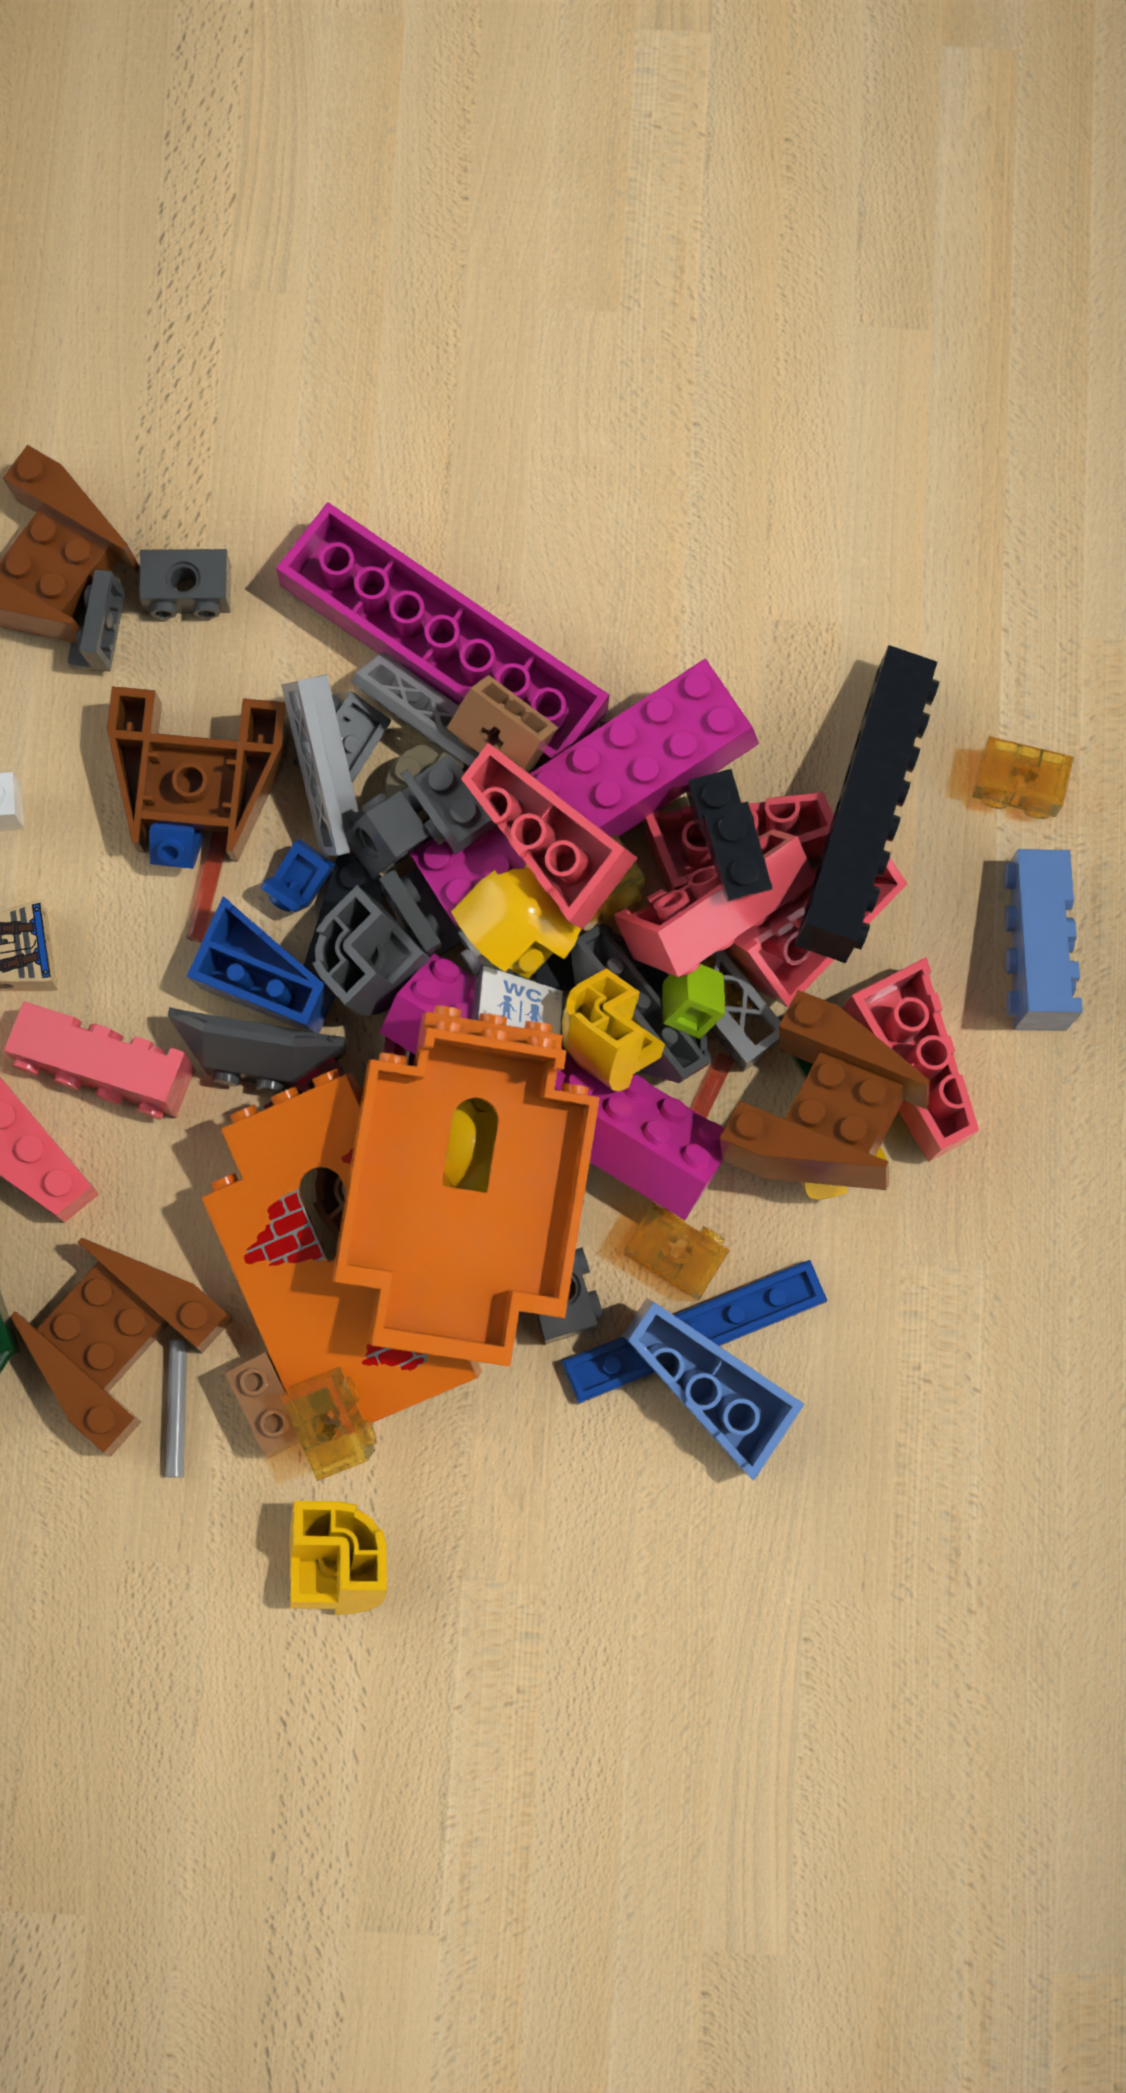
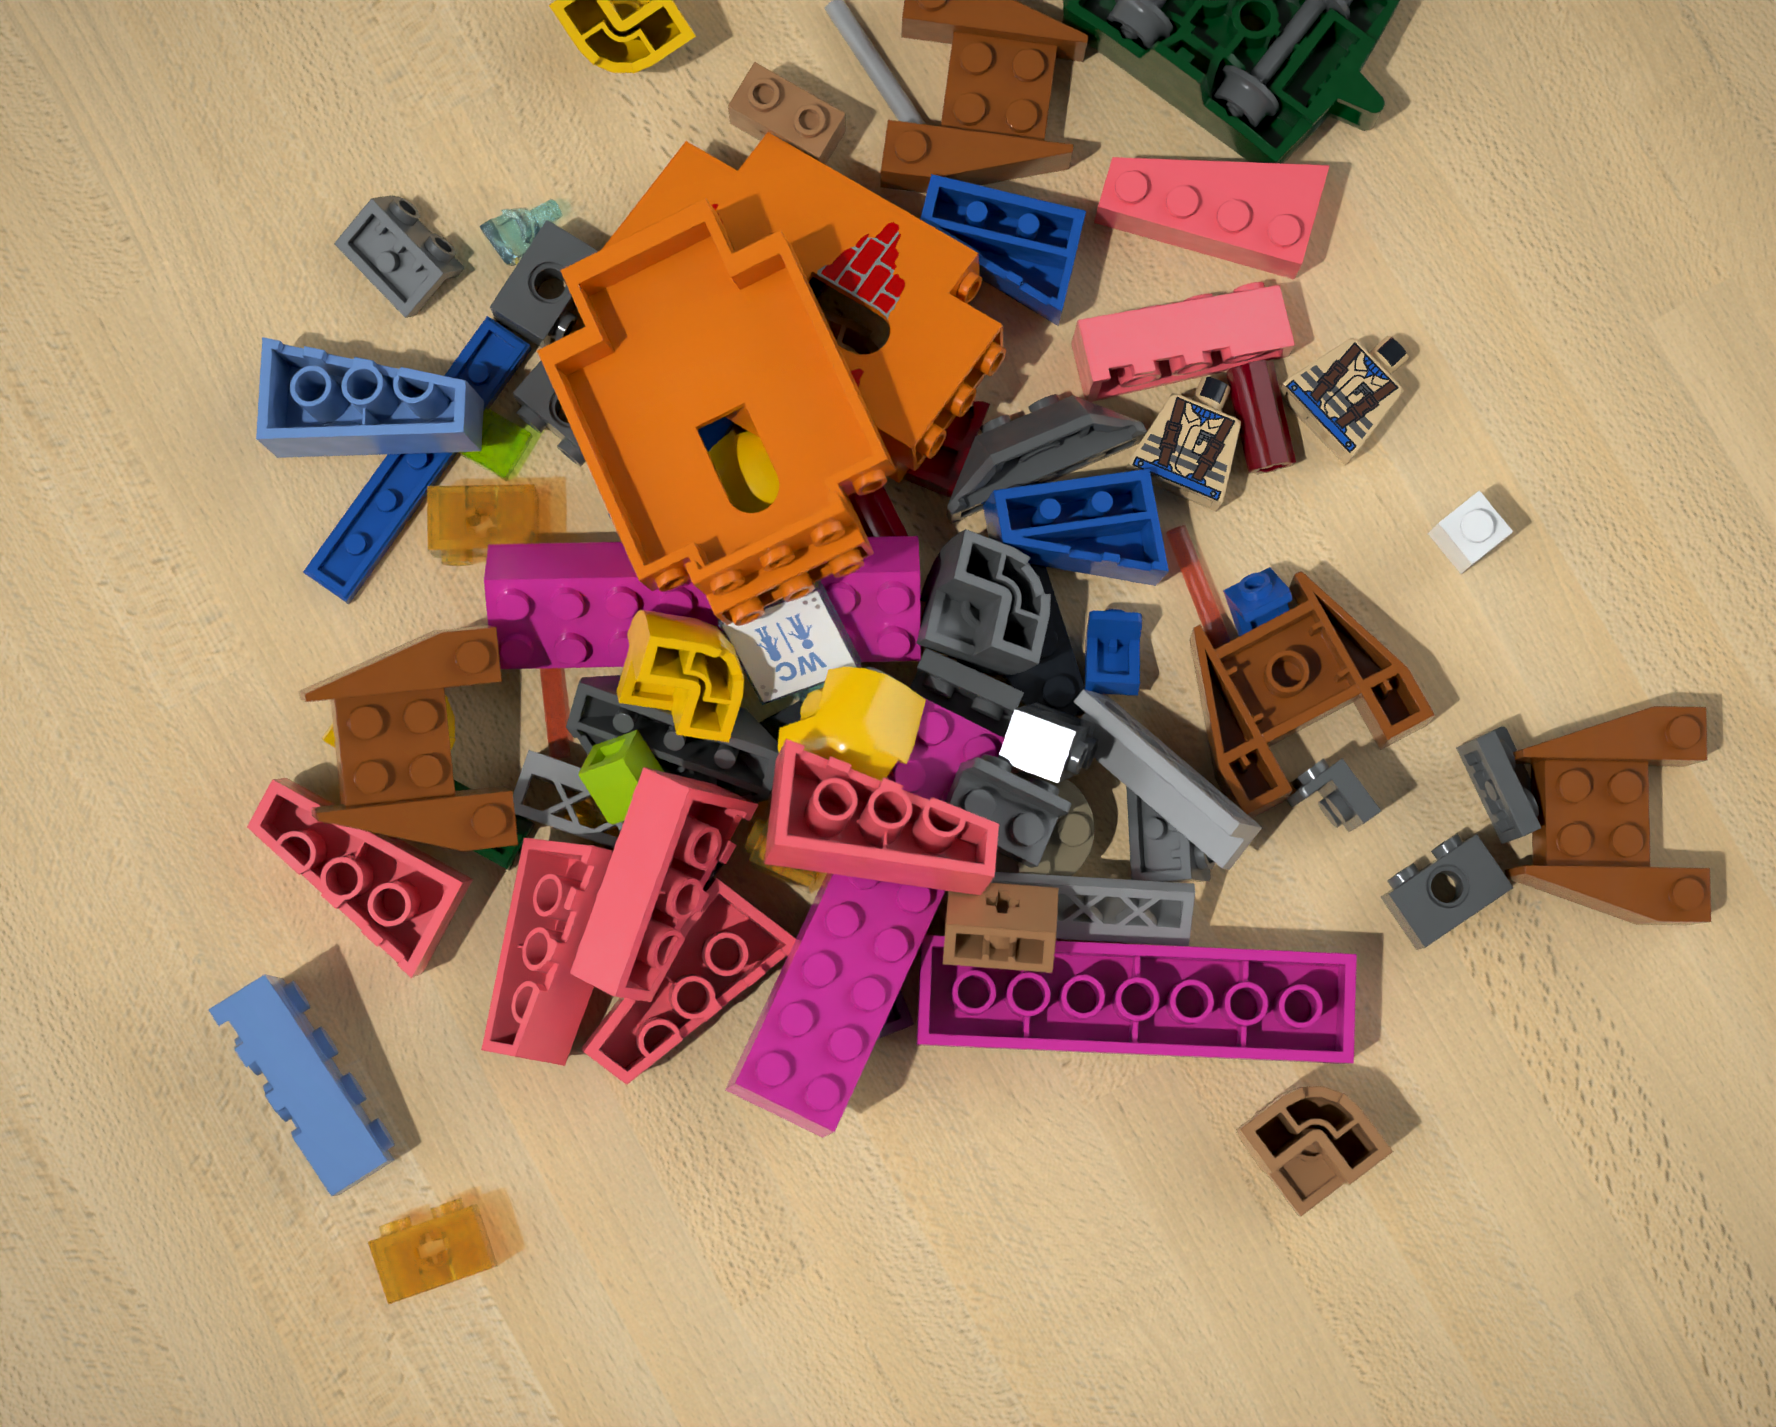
camera: 145 degrees right, 5 degrees up
clear yellow brick [281,1366,377,1481] -> none
black arch [685,769,773,902] -> none
black brick [794,645,940,963] -> none
none -> dark grey bracket [334,195,464,318]
none -> clear neon green tile [459,407,533,481]
none -> clear light blue piece [480,199,562,266]
none -> dark grey brick [490,220,598,348]
none -> blue wedge [920,174,1086,326]
none -> torso [1125,376,1241,512]
none -> dark red axle [1226,360,1296,474]
none -> medium nougat brick [1236,1086,1393,1217]
none -> dark grey bracket [1287,758,1381,832]

